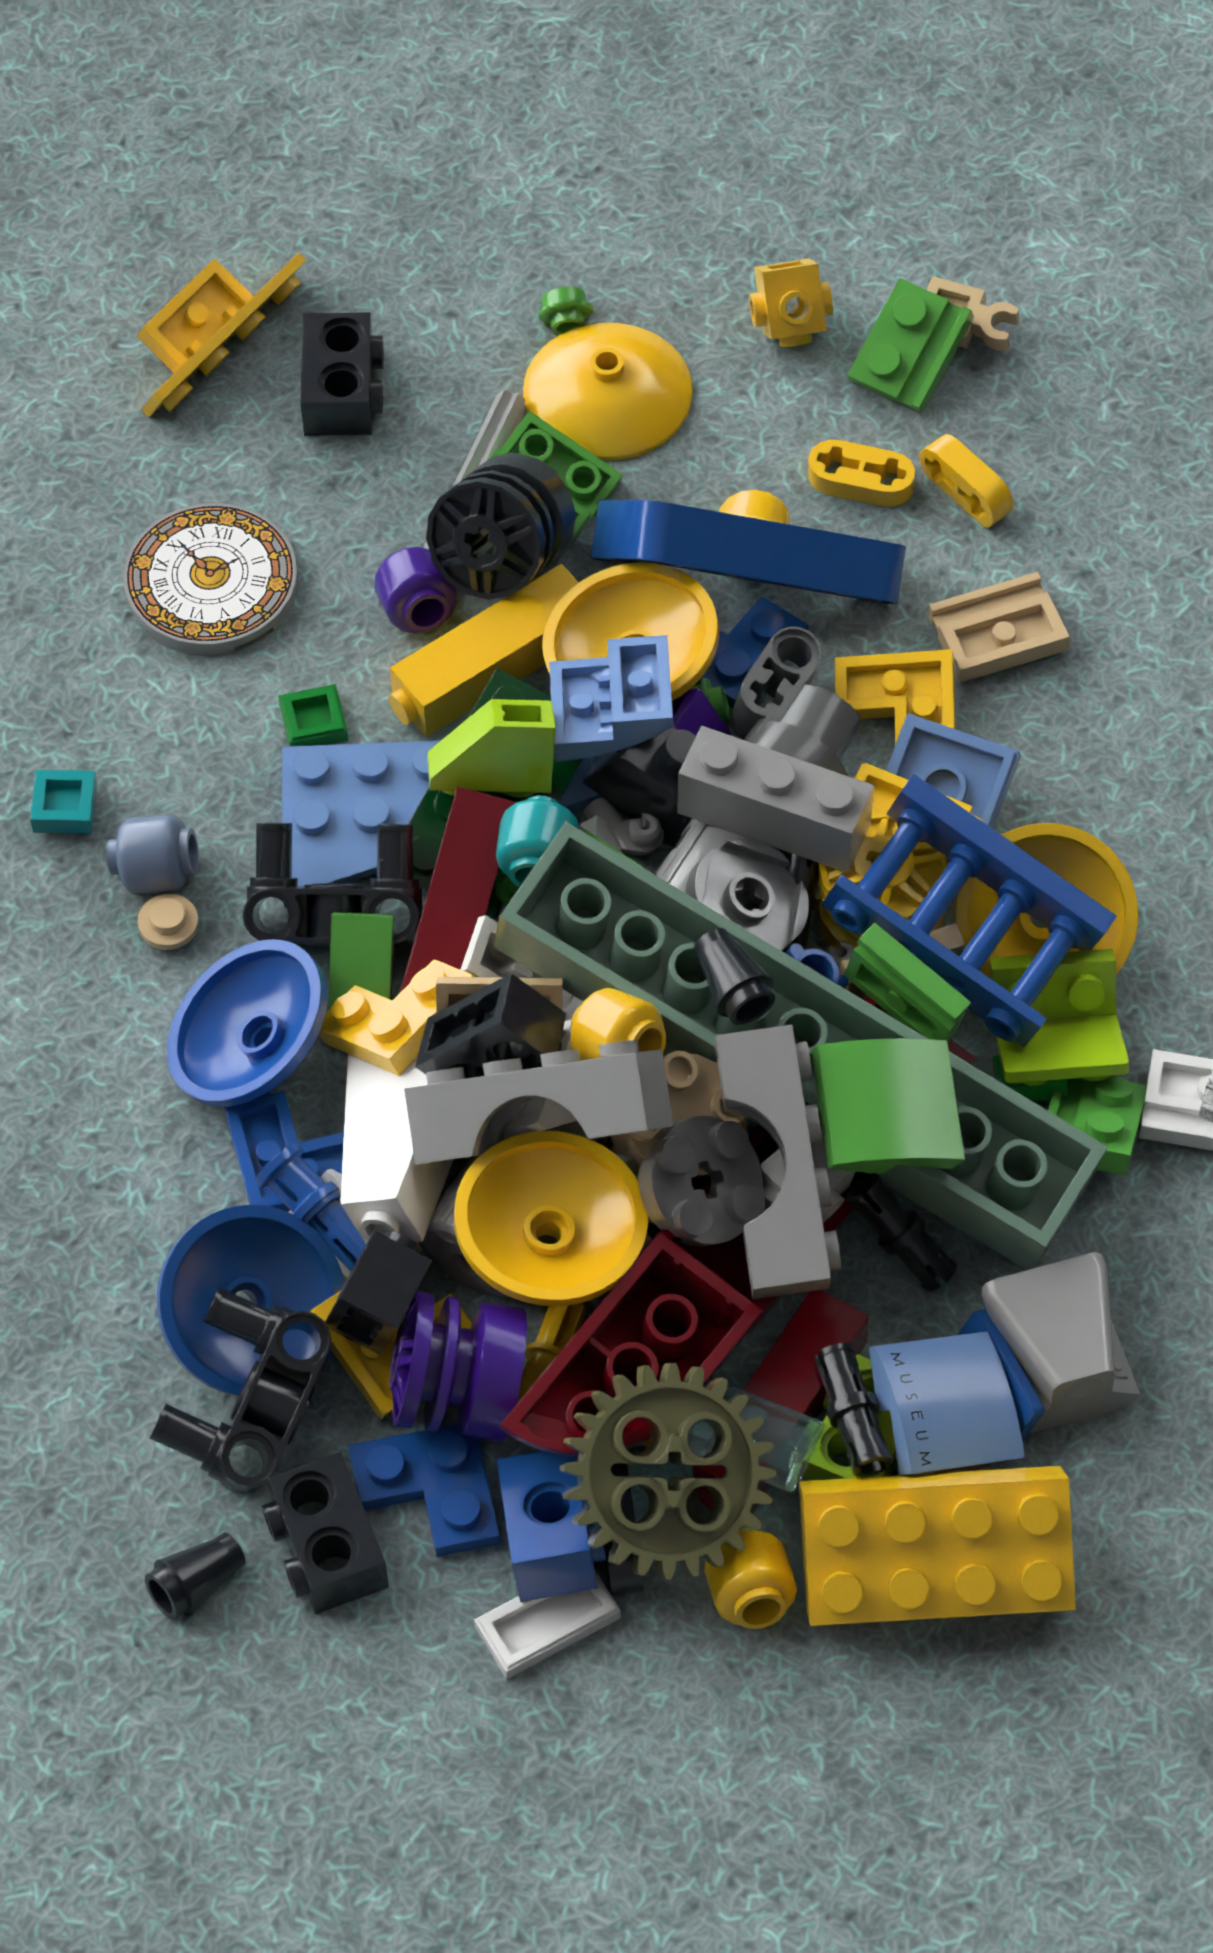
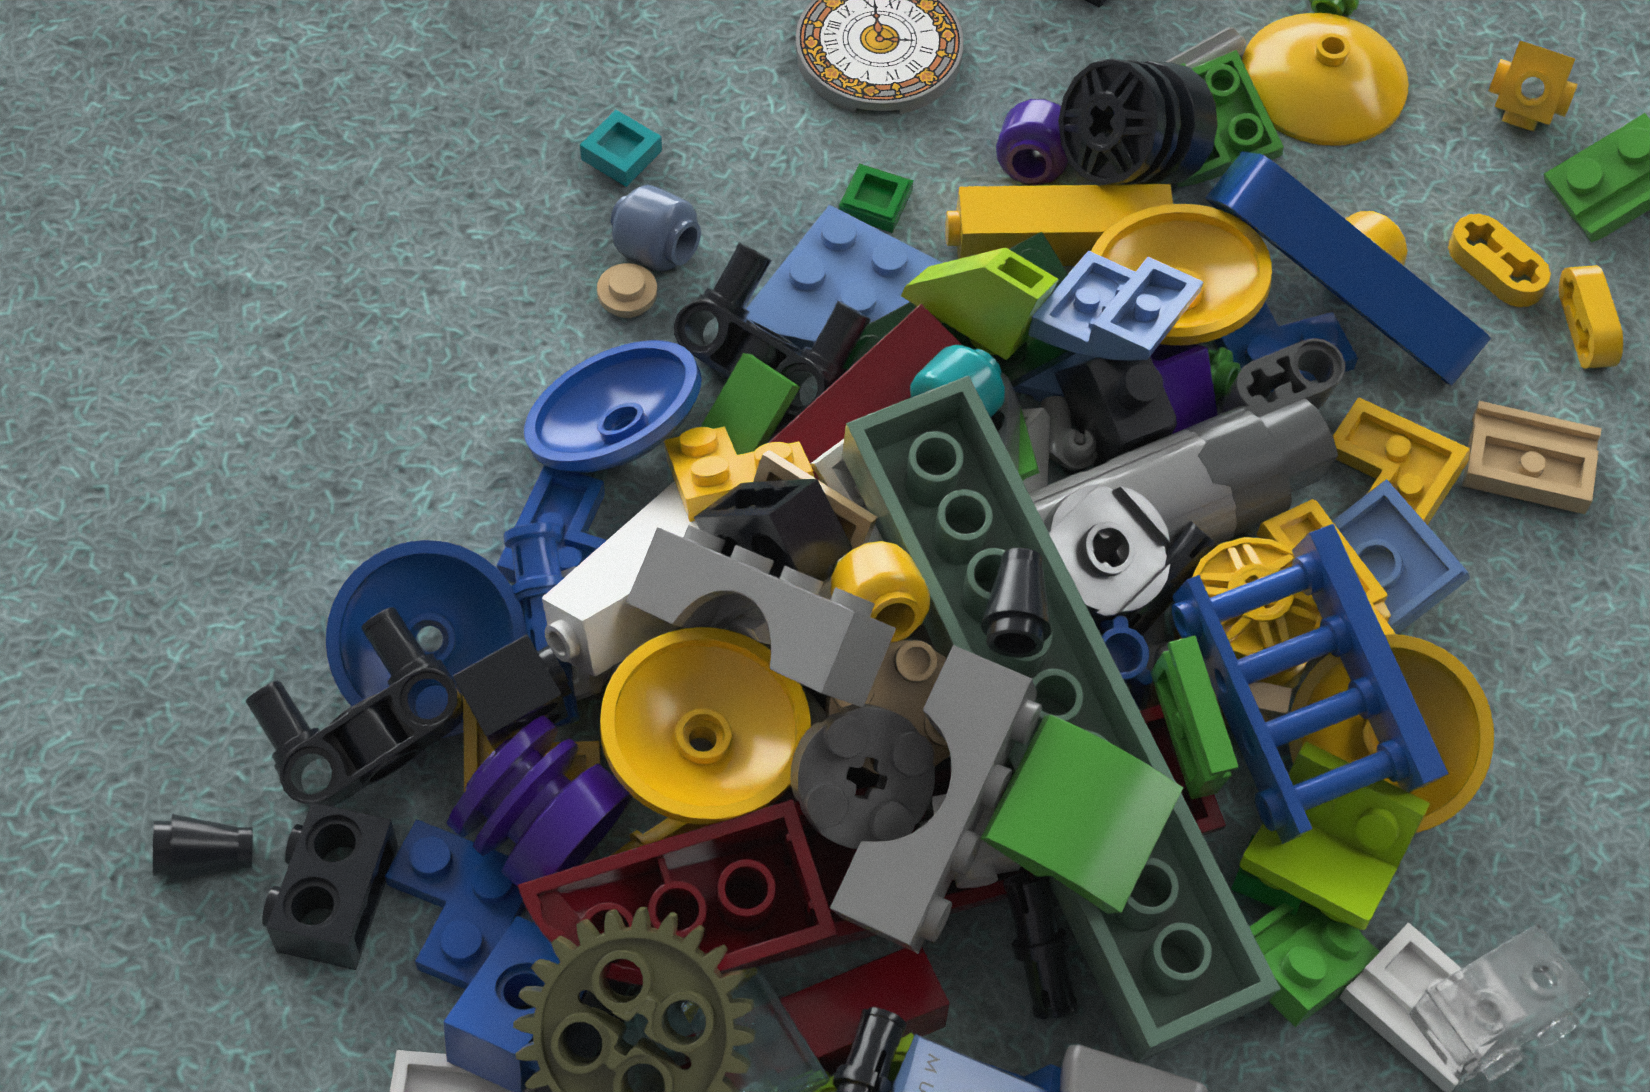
camera: 30 degrees right, 0 degrees up
light grey brick [677,725,874,873] -> none

